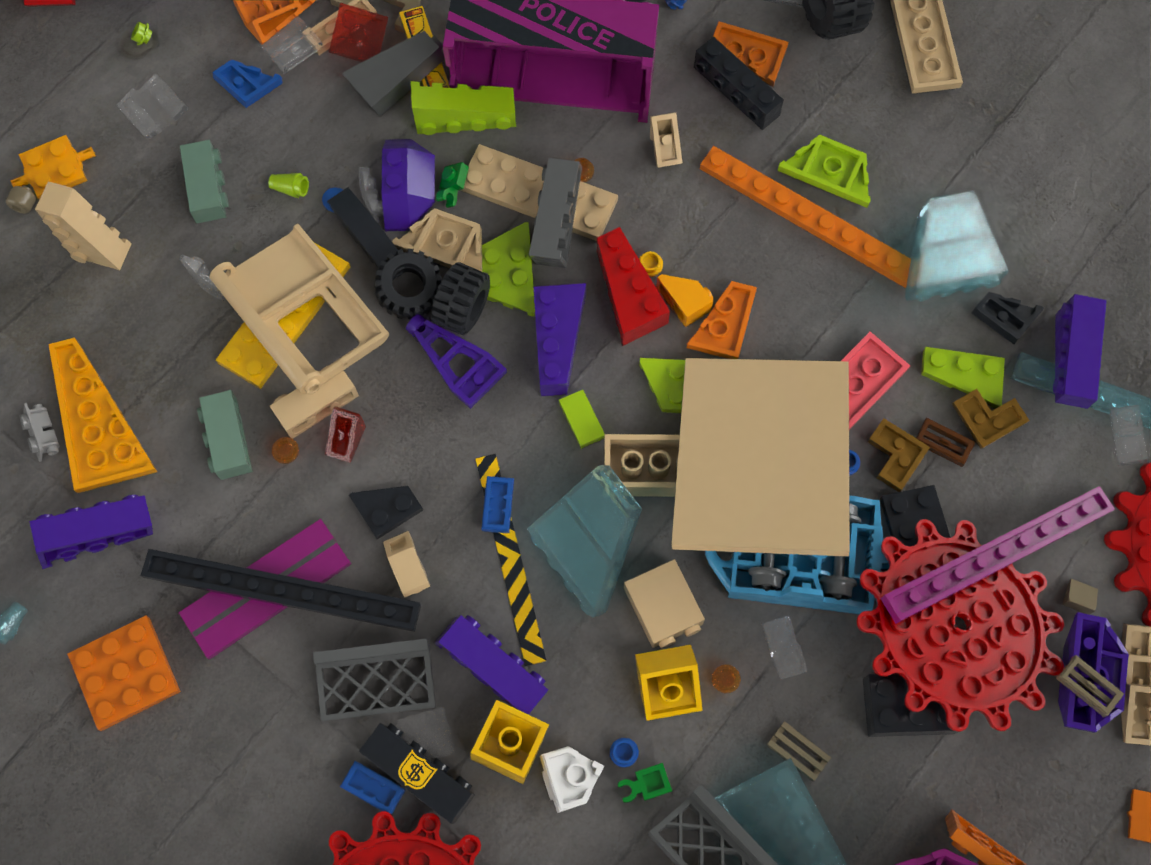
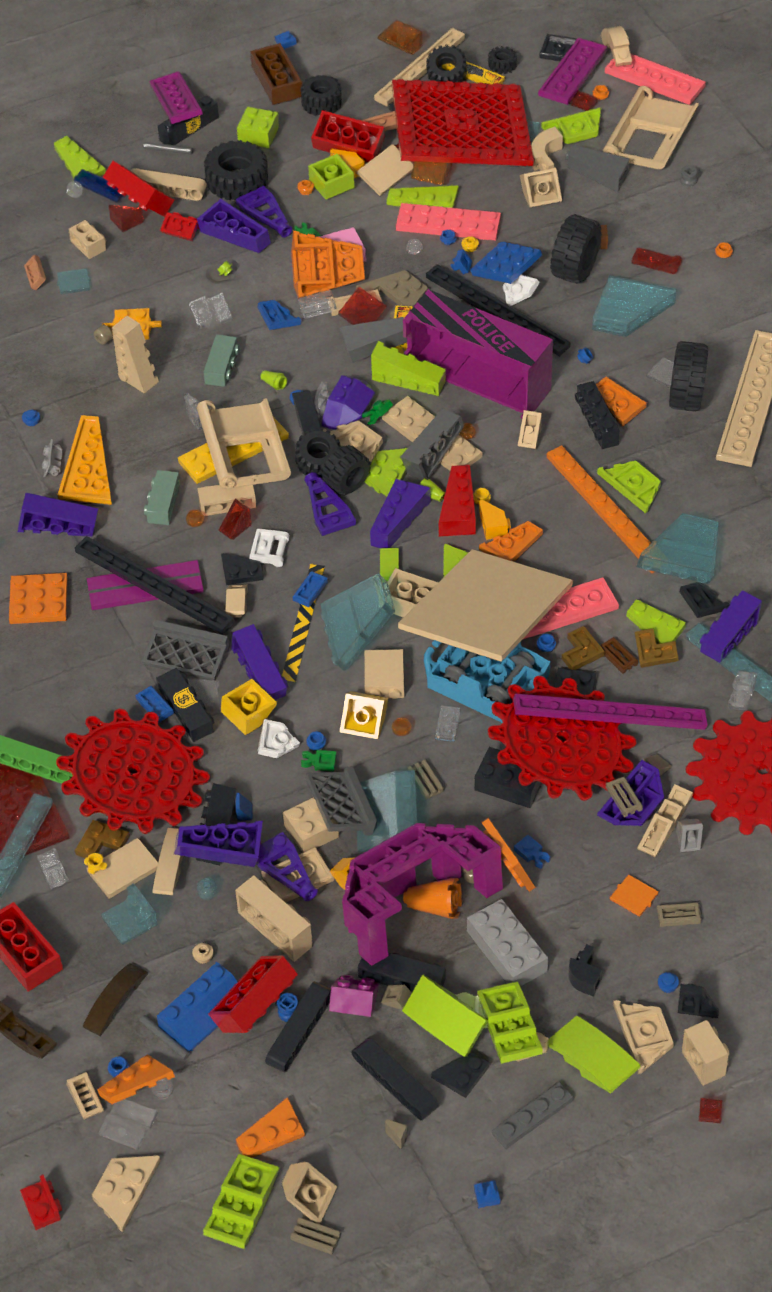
camera: 25 degrees right, 20 degrees down
none -> white plate [250,529,290,567]
none -> lime cone [419,478,445,502]
none -> blue plate [514,835,550,869]

